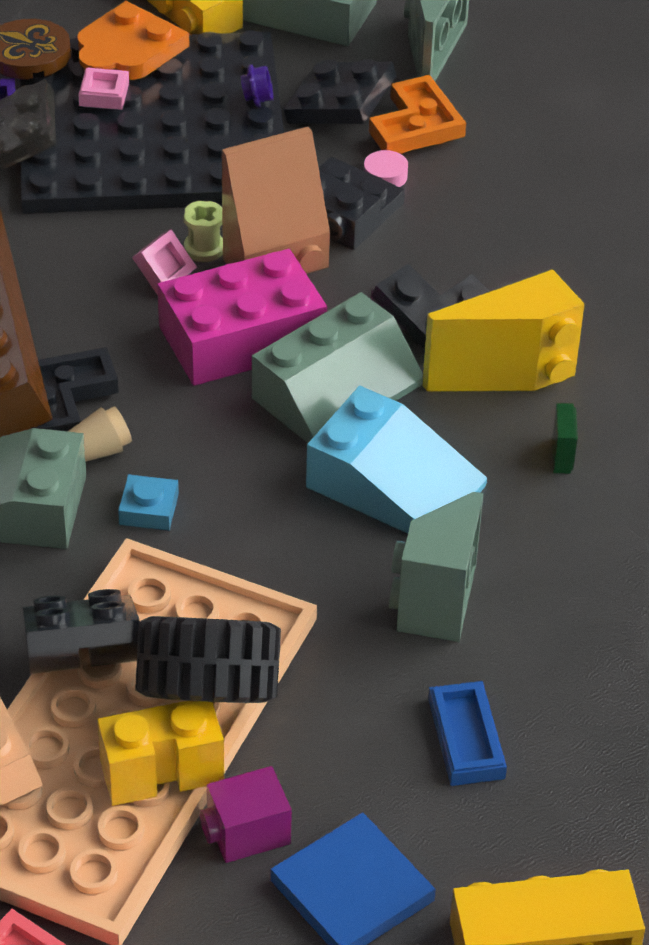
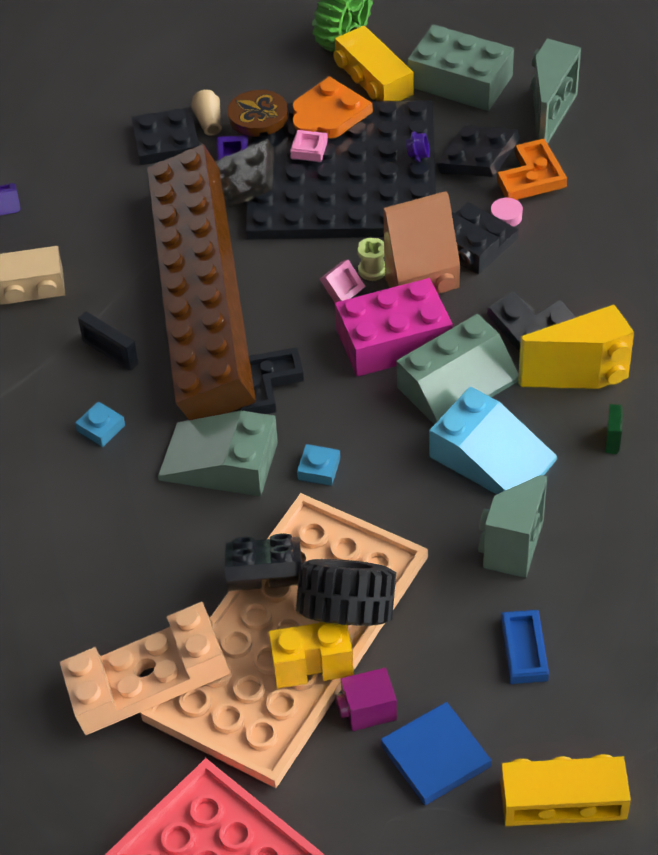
camera: 10 degrees right, 5 degrees up
tan cone [67,406,132,462] -> none

